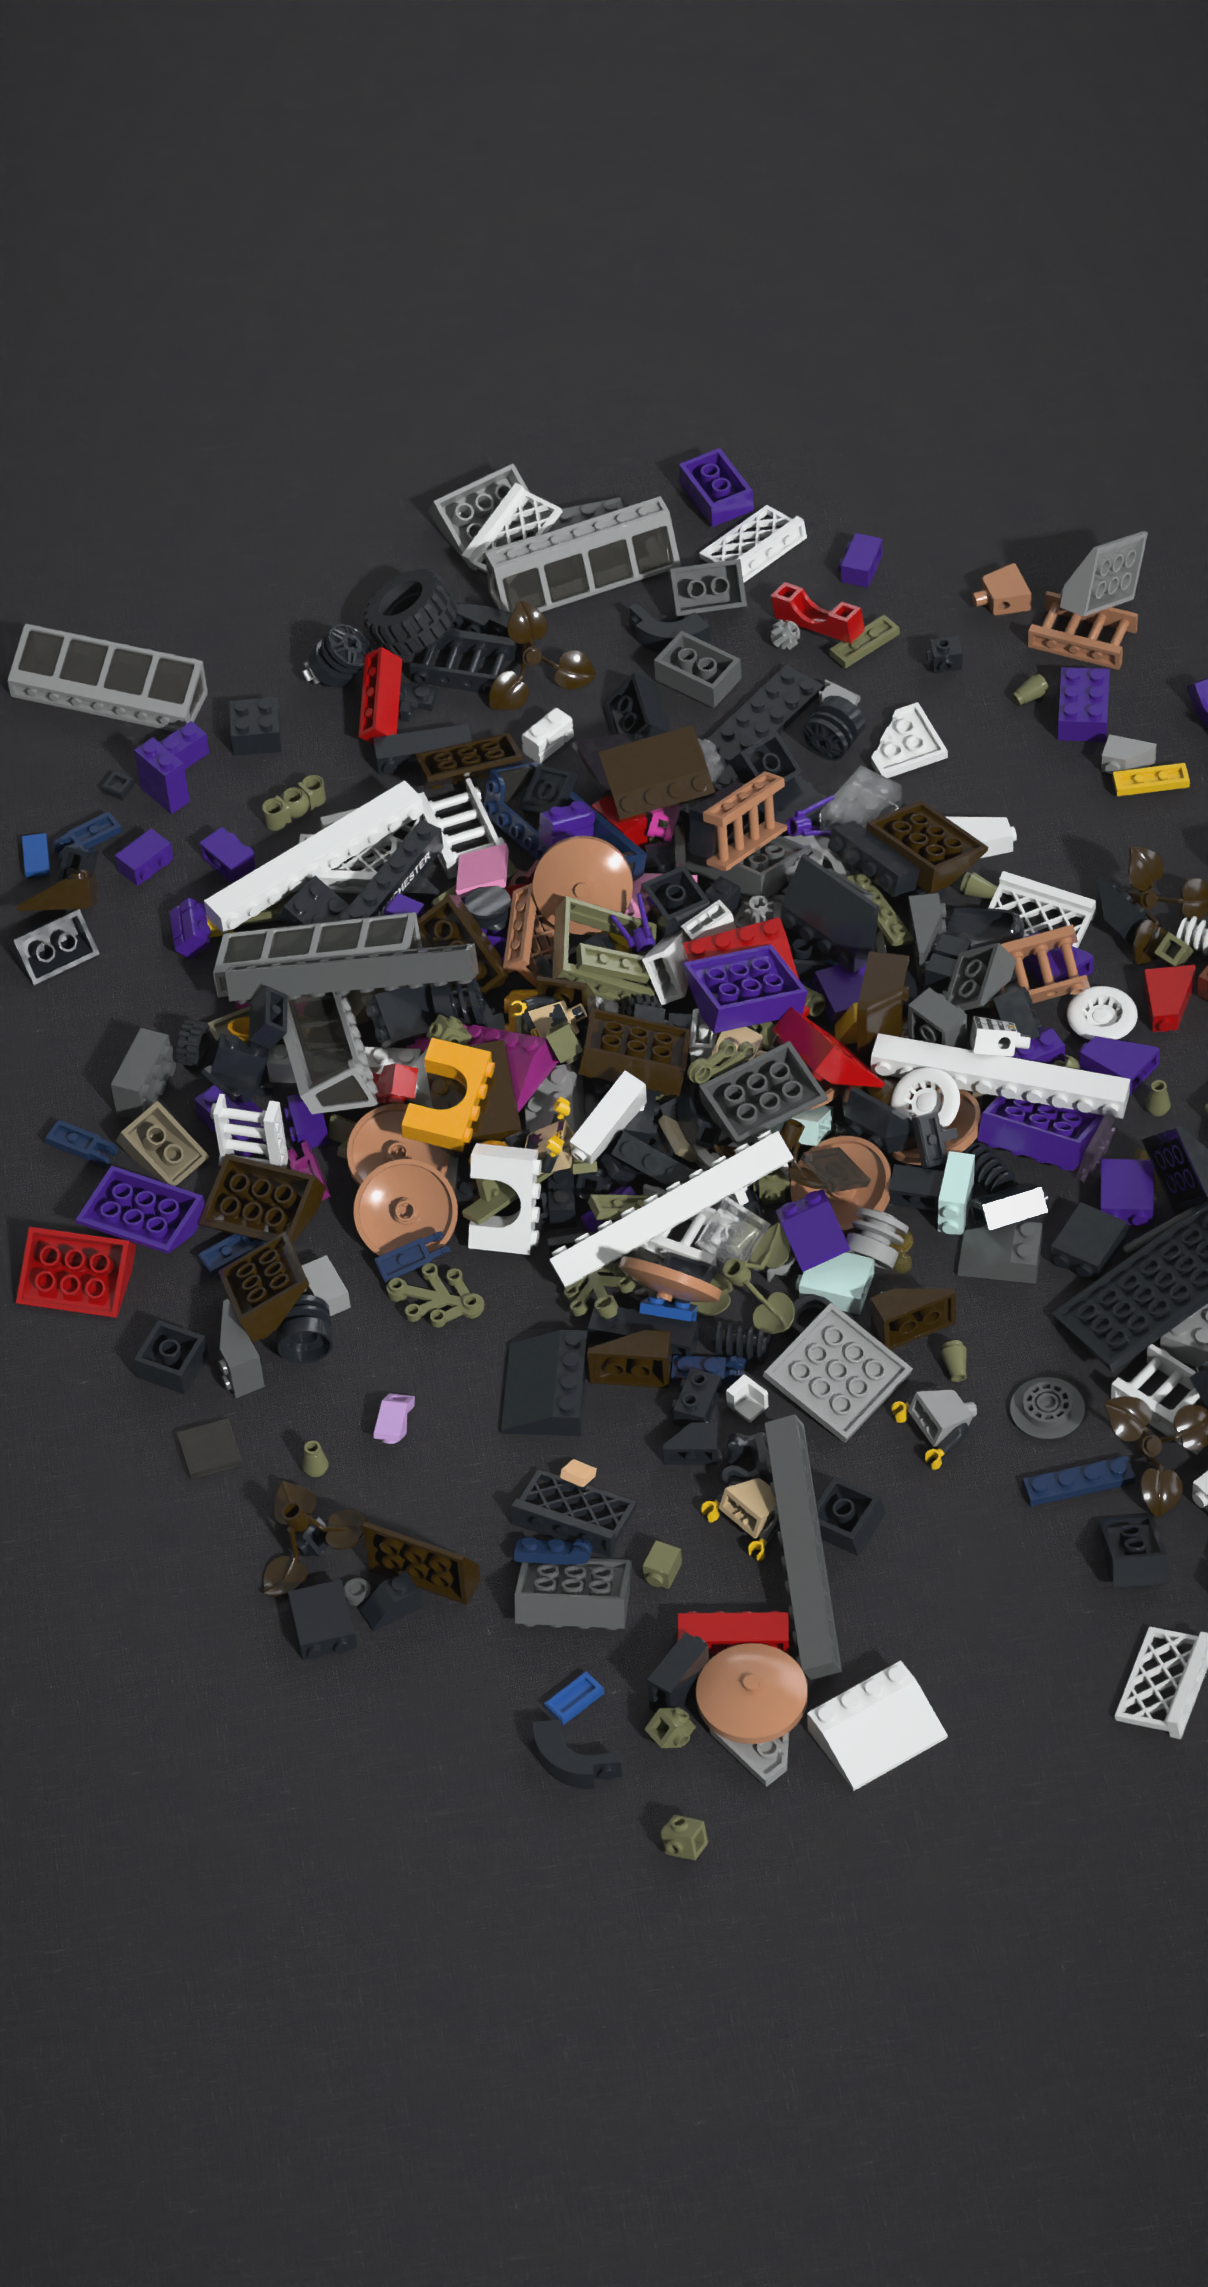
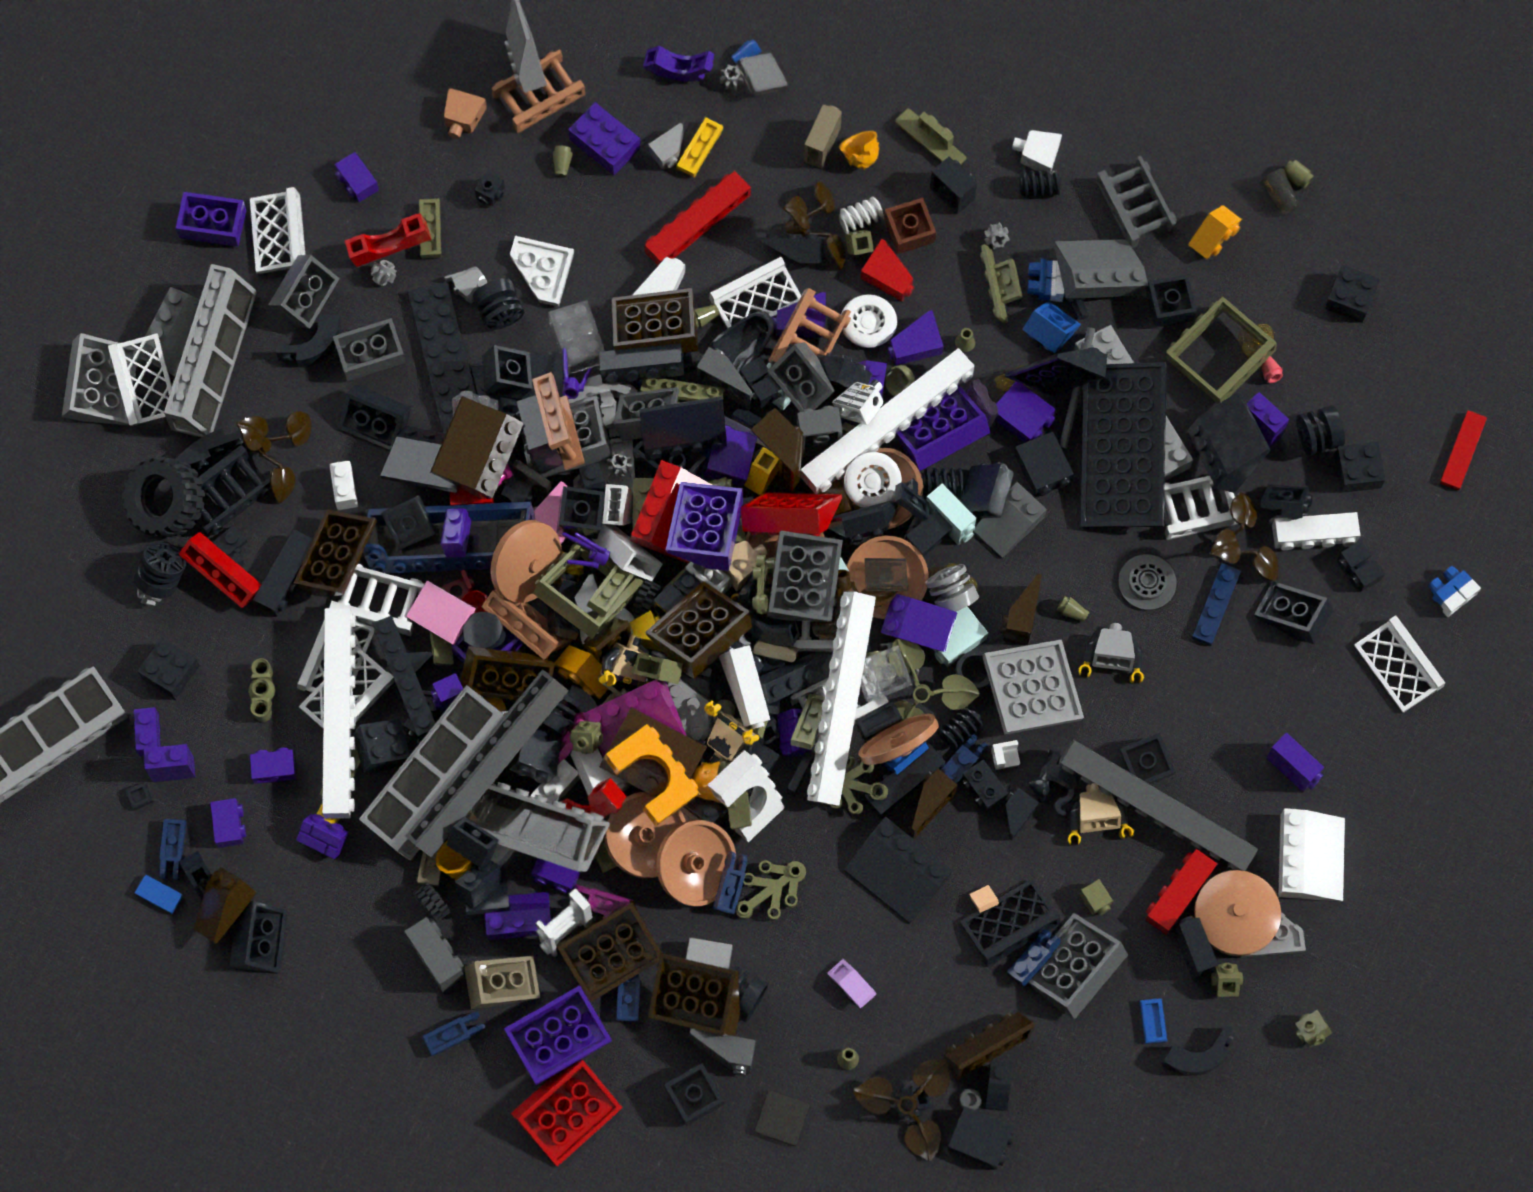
camera: 60 degrees left, 20 degrees up
none -> red brick [645,171,751,266]
none -> dark purple brick [1266,732,1324,792]

